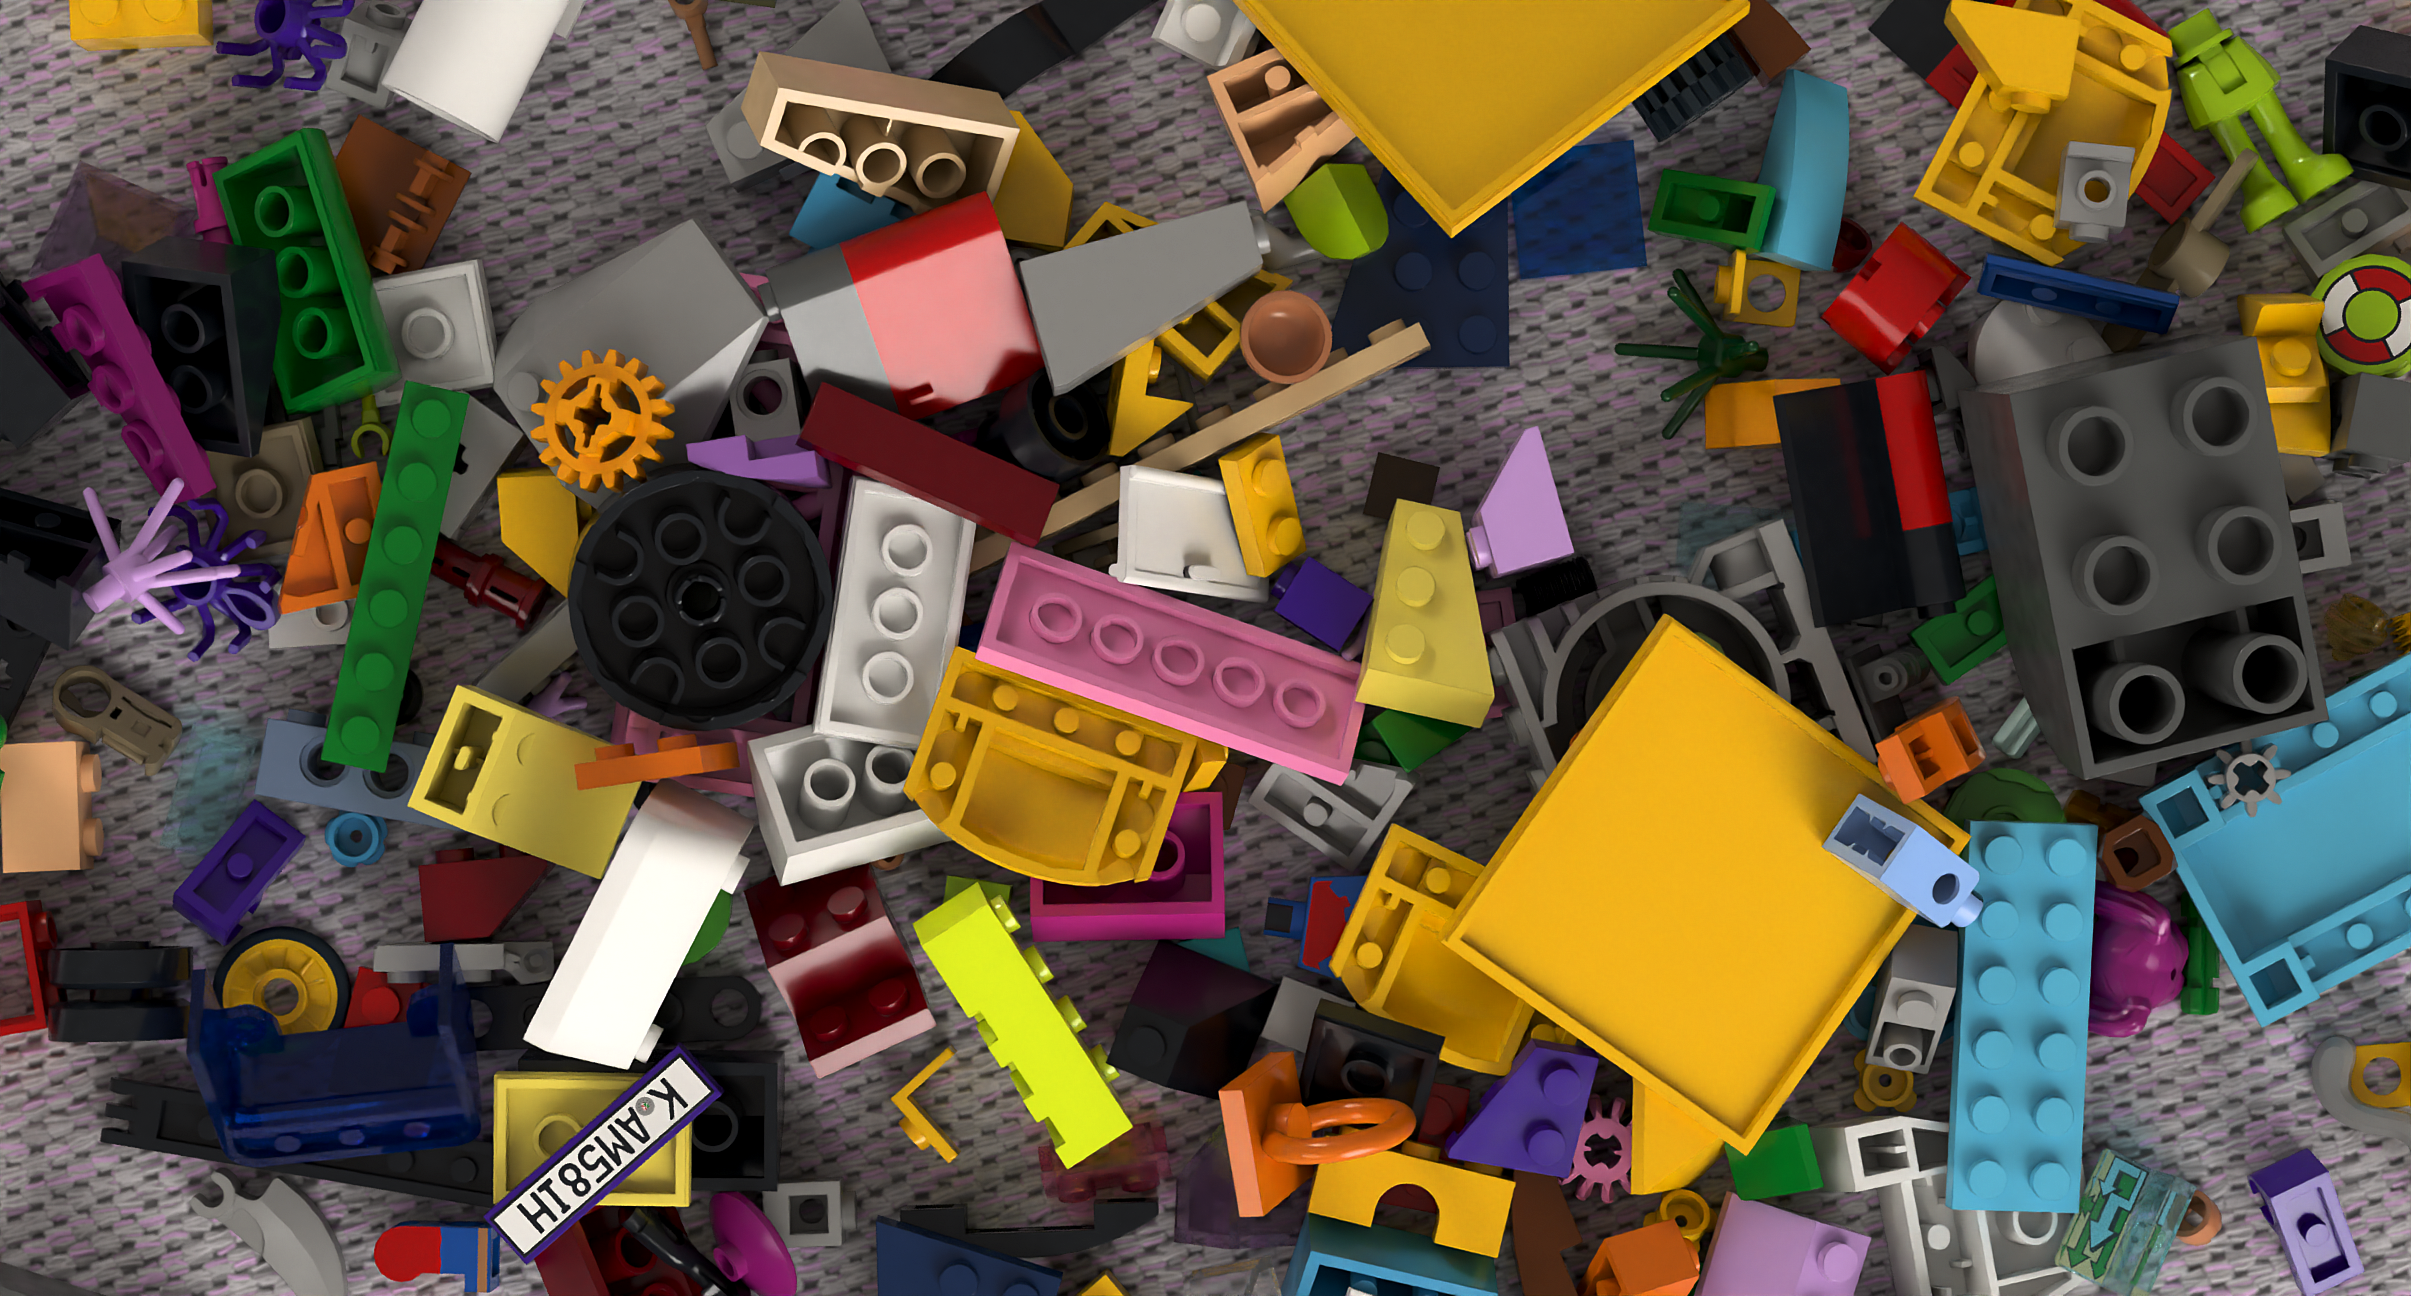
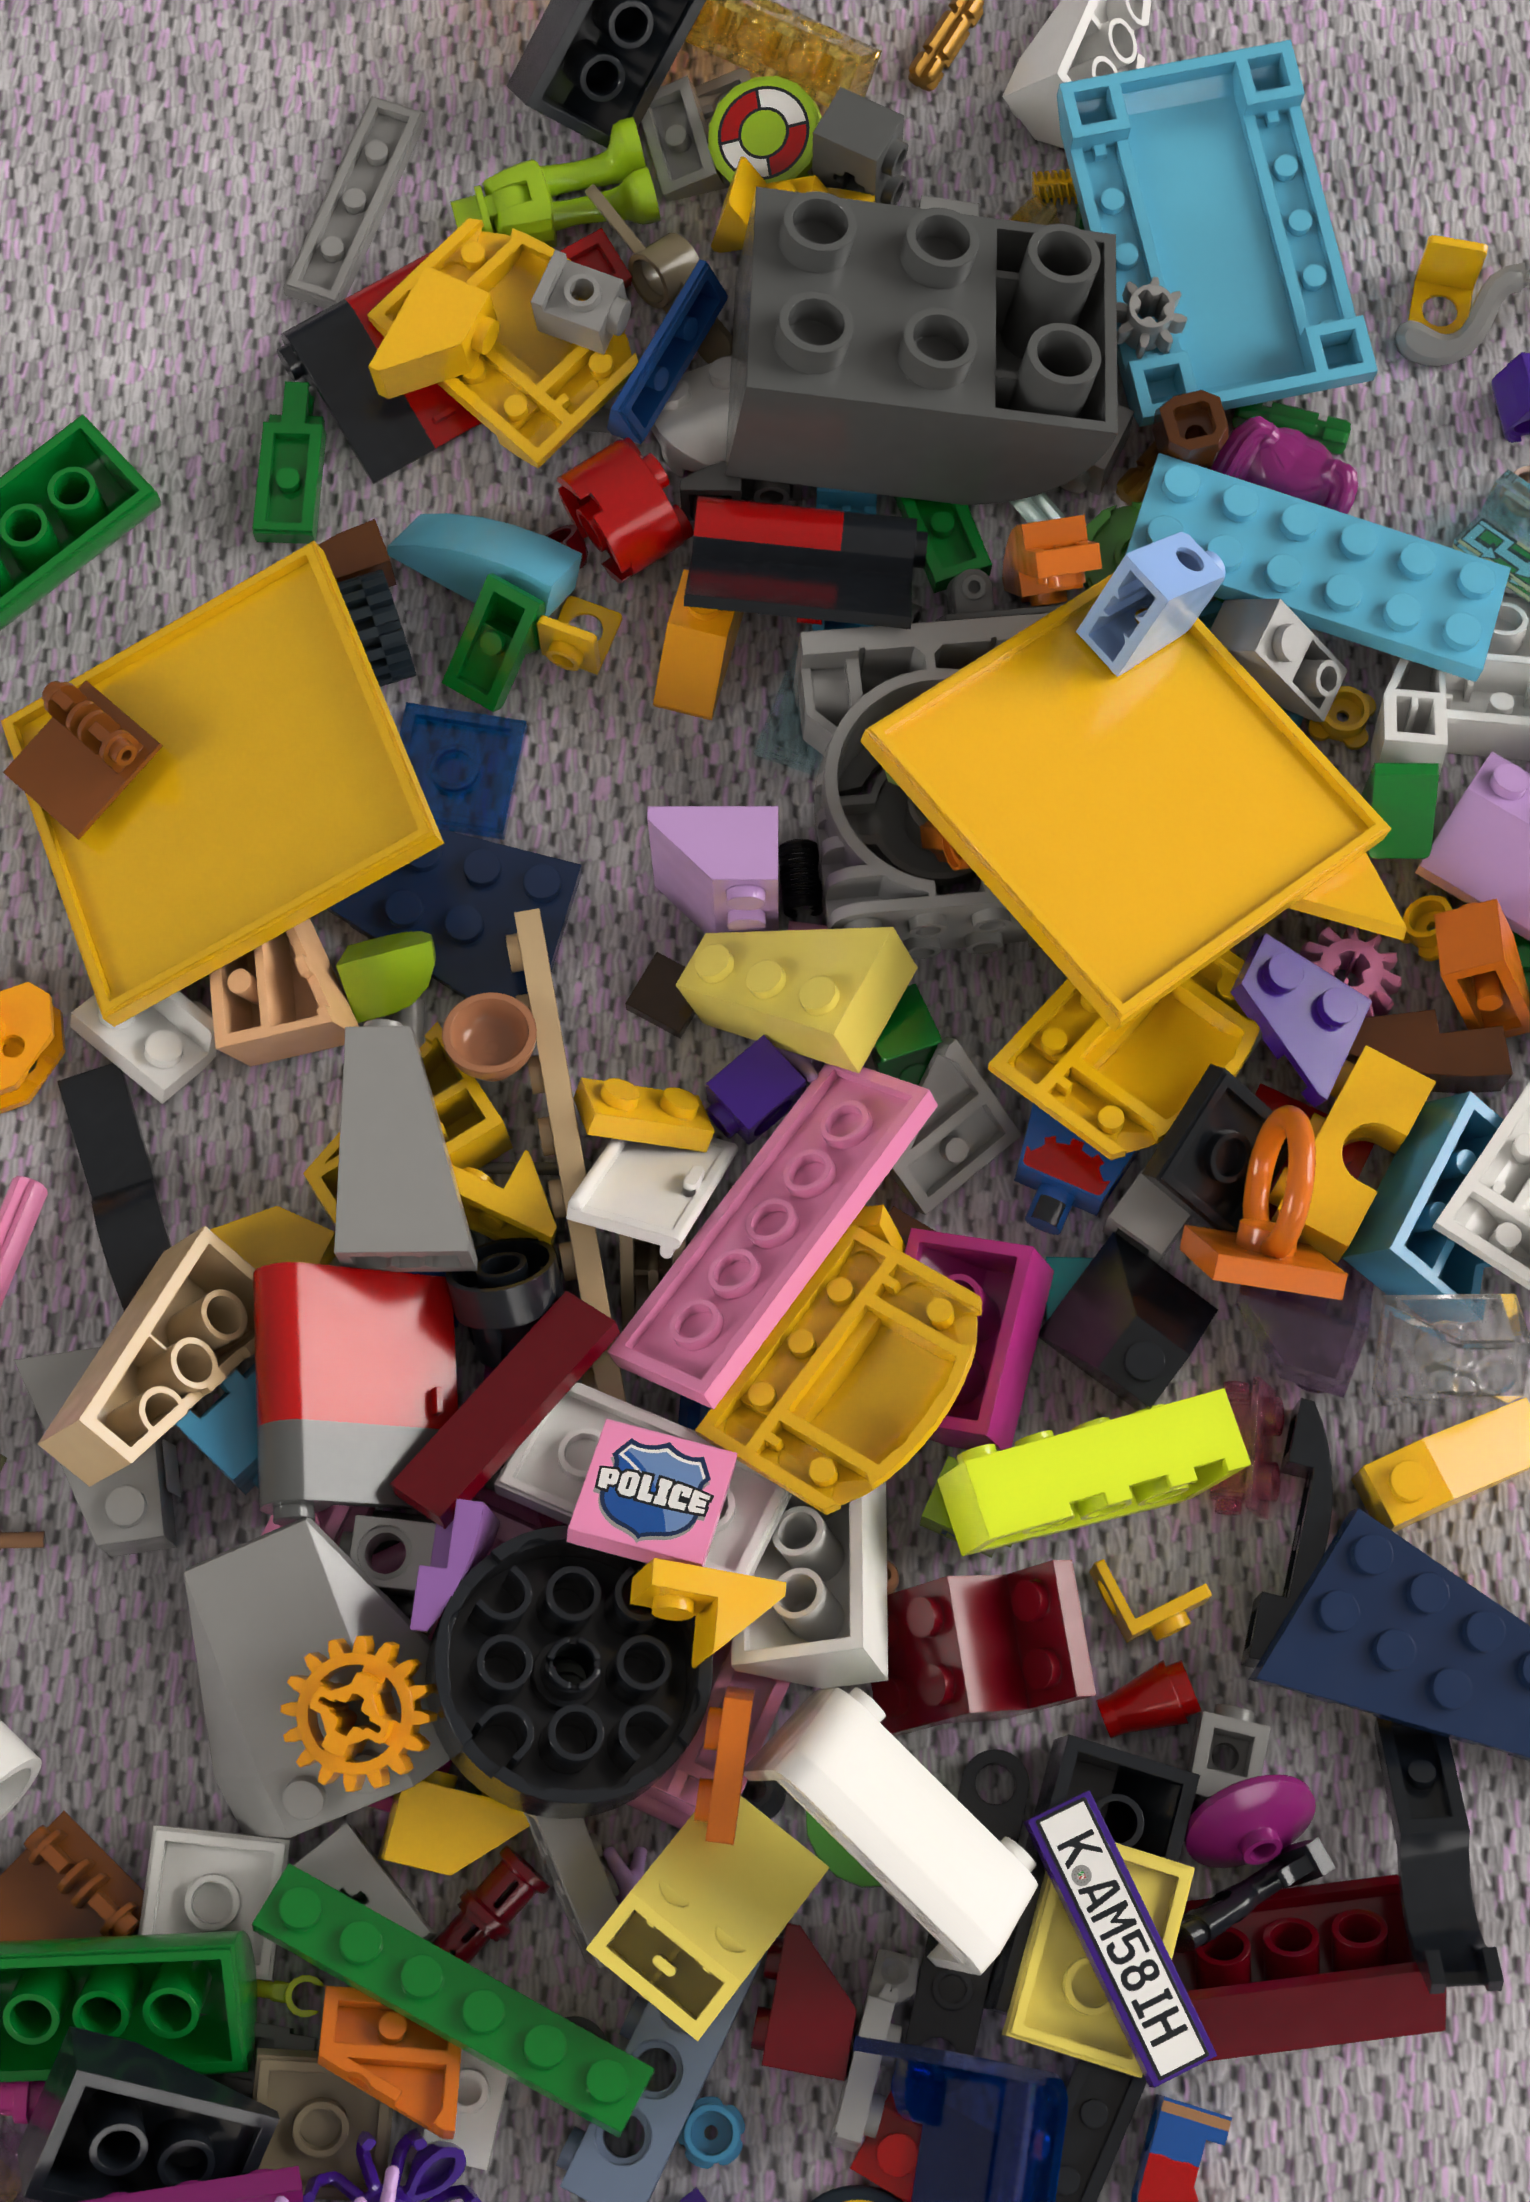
camera: 75 degrees left, 15 degrees down
dark green plant [1614,268,1769,440] -> none
none -> tile [567,1419,738,1567]
none -> yellow slope [630,1558,786,1668]
none -> red cone [1096,1660,1202,1738]

